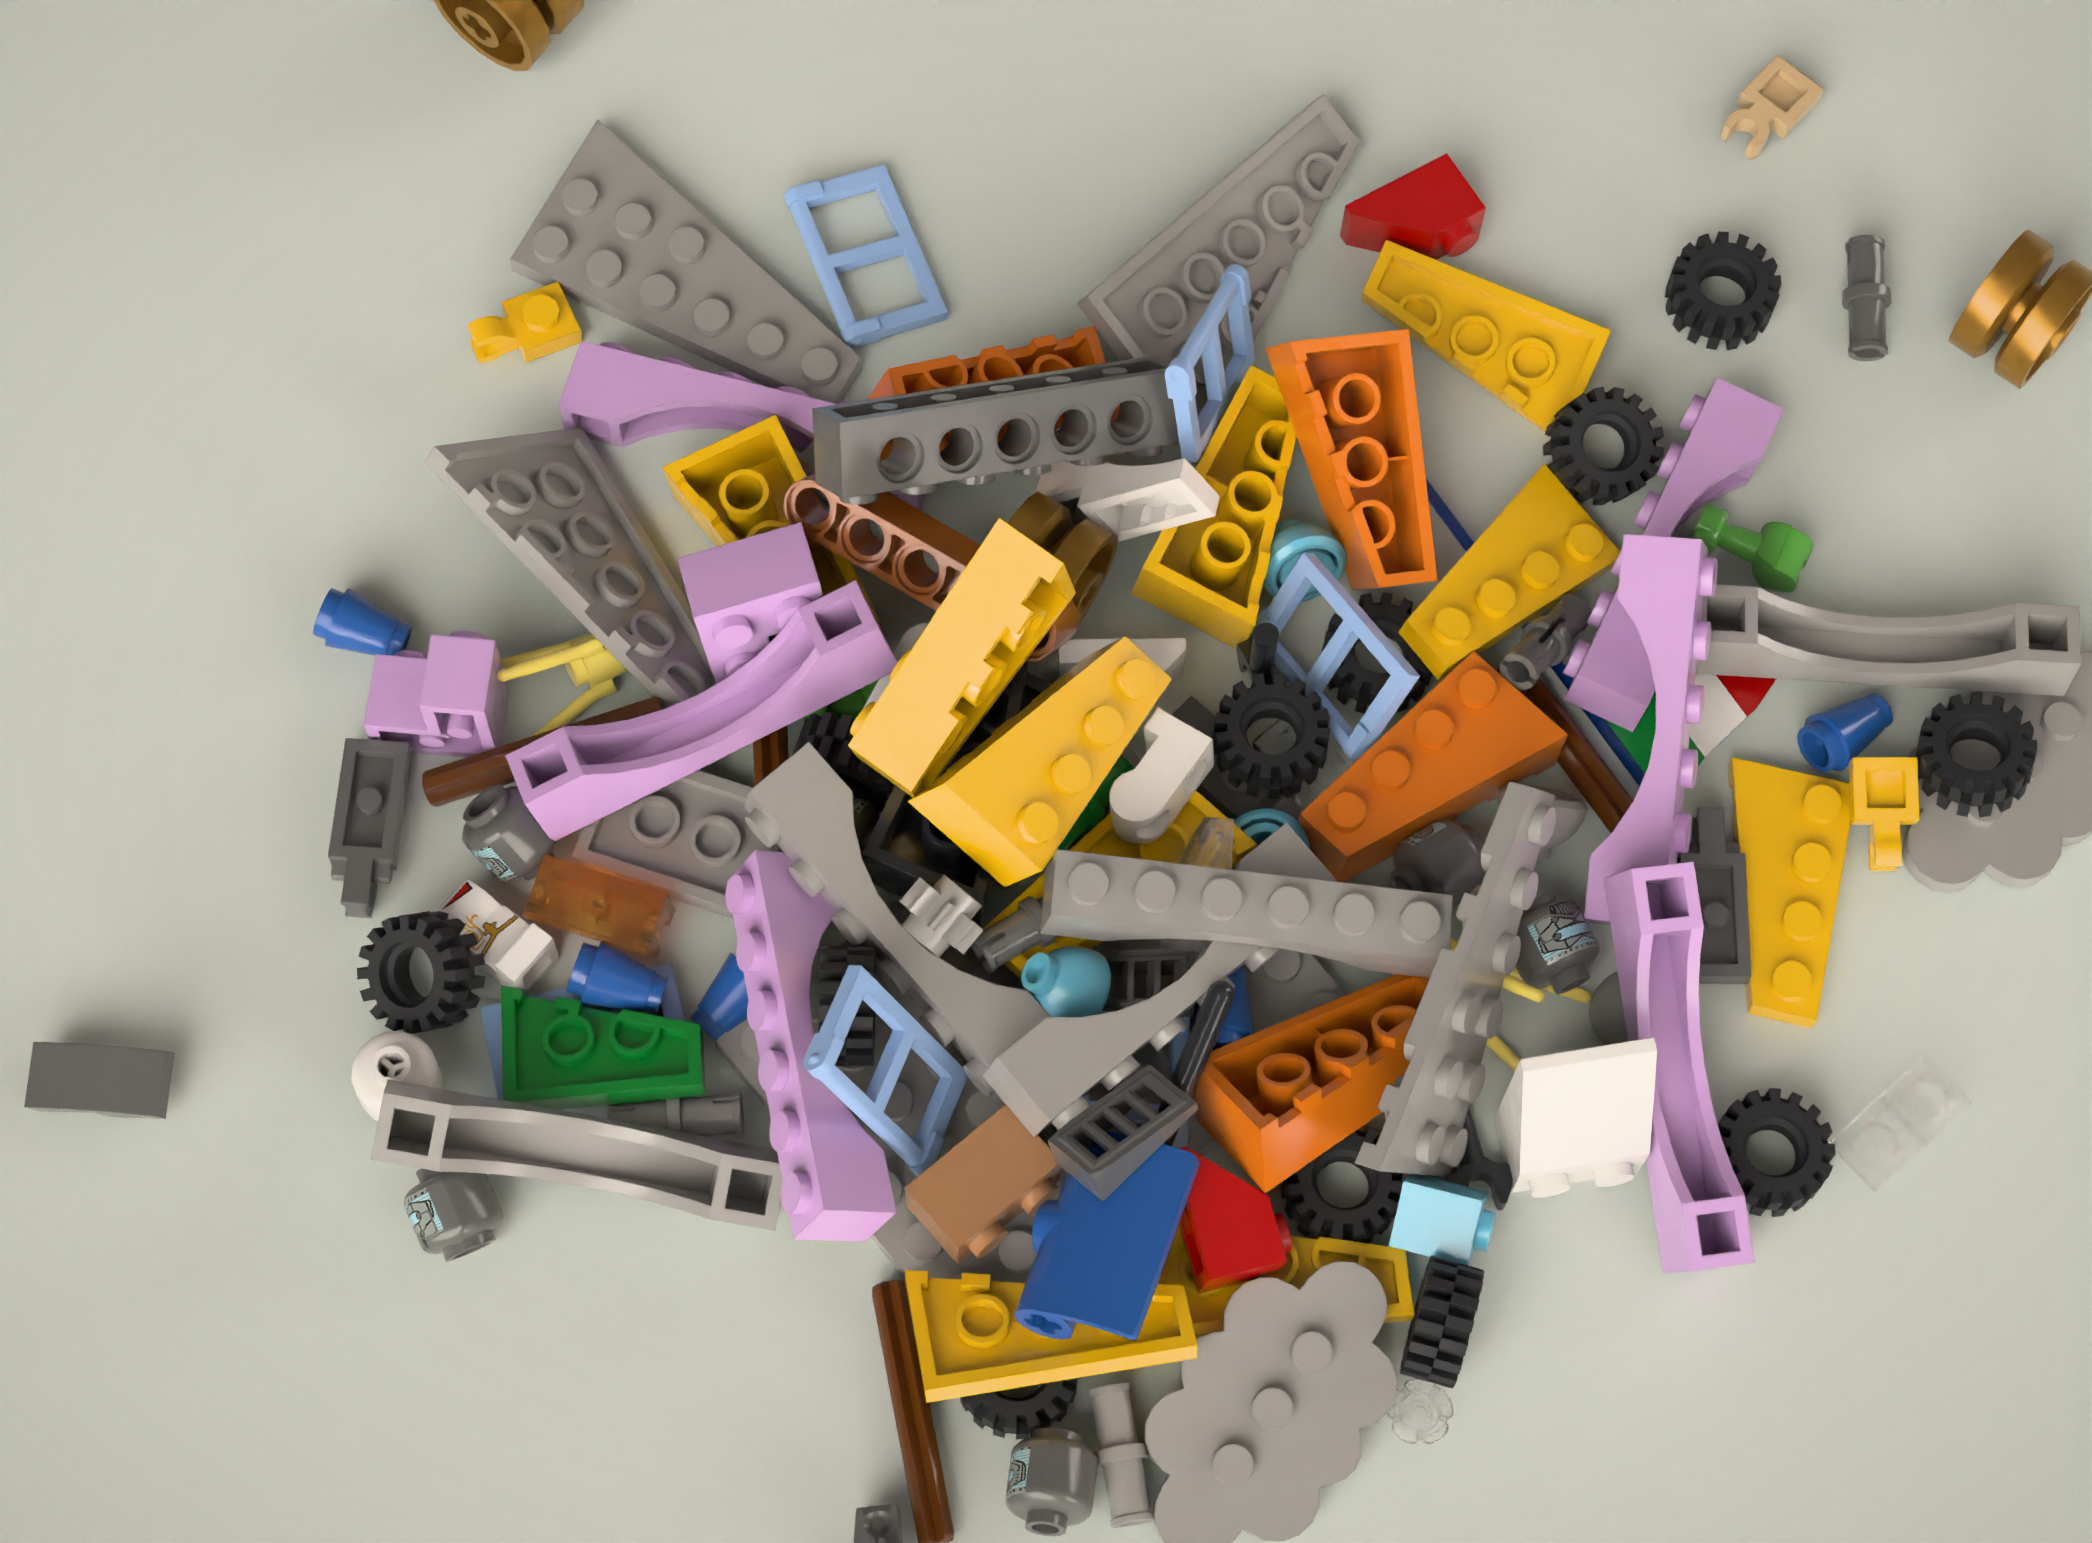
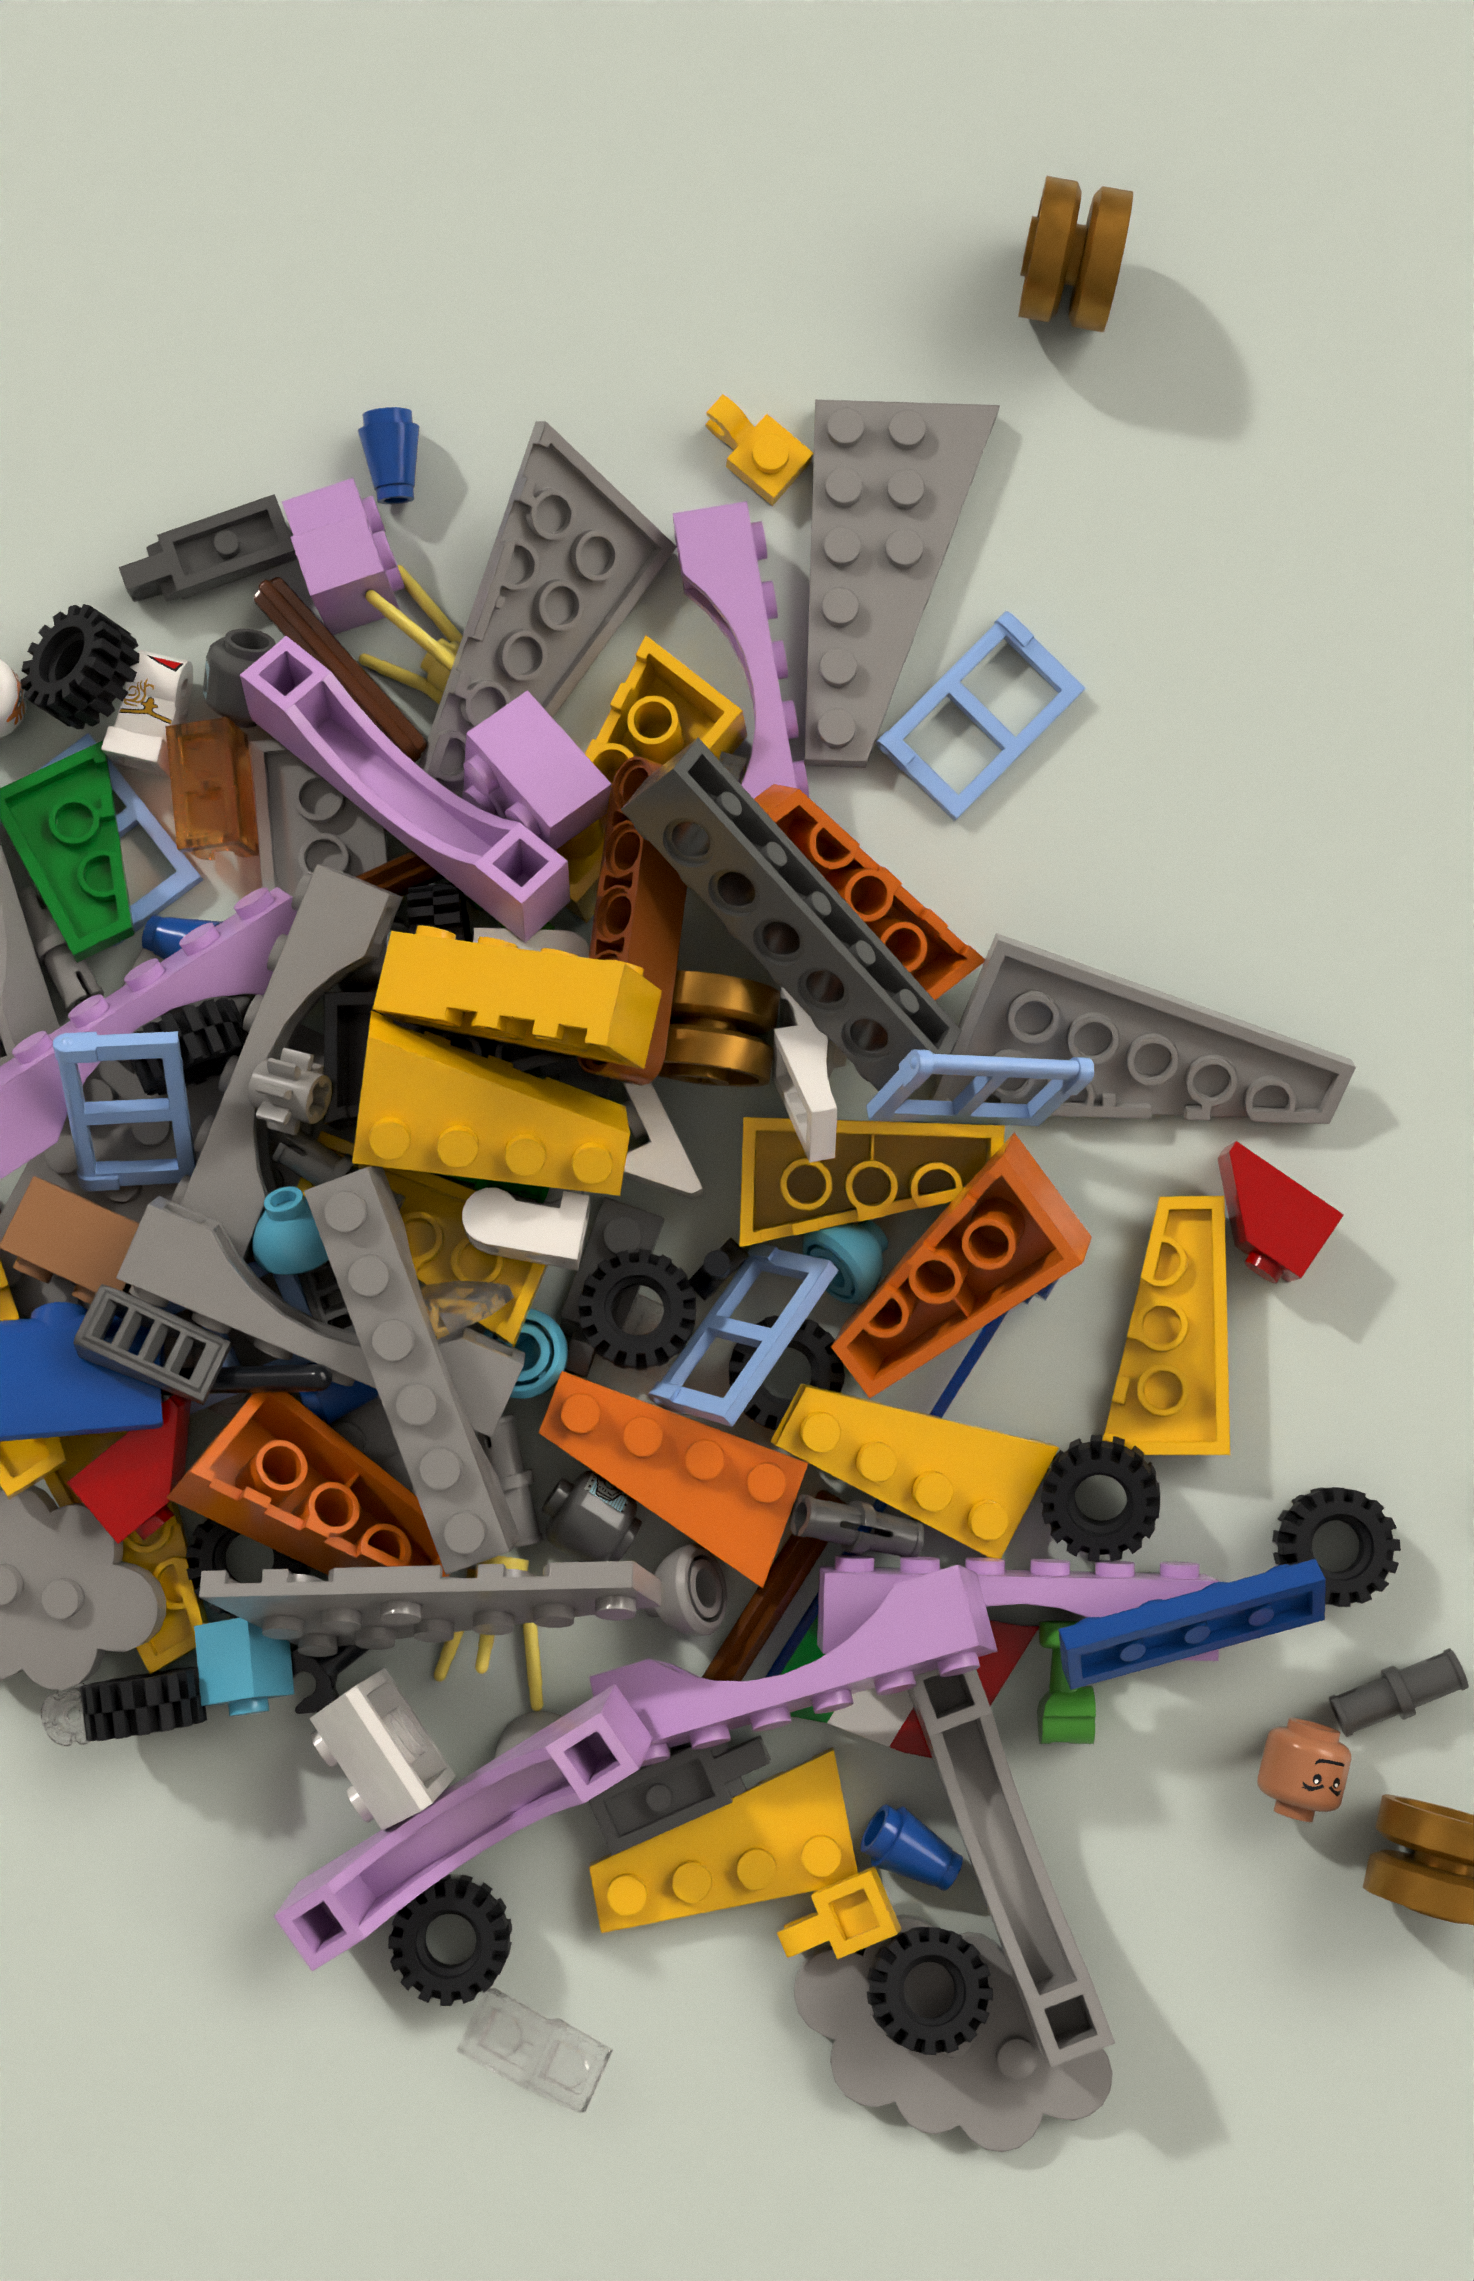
camera: 70 degrees right, 15 degrees up
blue cone [566,941,669,1015] -> none
dark grey head [1515,893,1600,994] -> none
none -> blue plate [1058,1559,1326,1690]
none -> nougat head [1257,1718,1351,1822]

